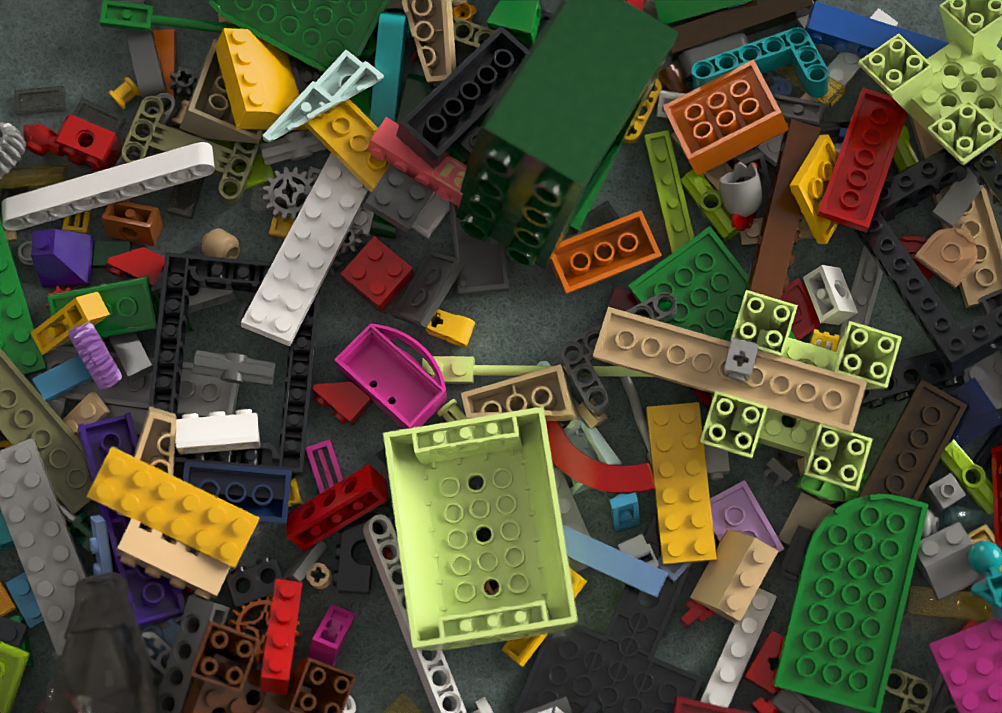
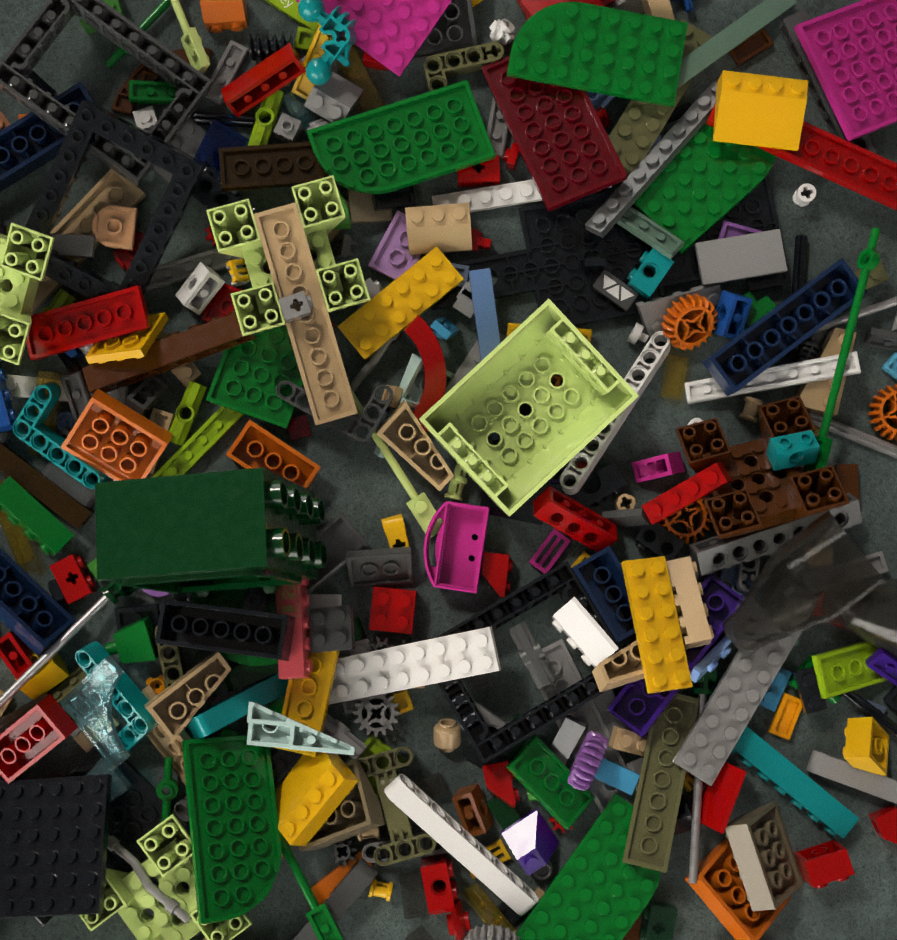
camera: 130 degrees left, 10 degrees up
yellow slope [31,292,110,355] -> none
light grey piece [719,162,762,231] -> none

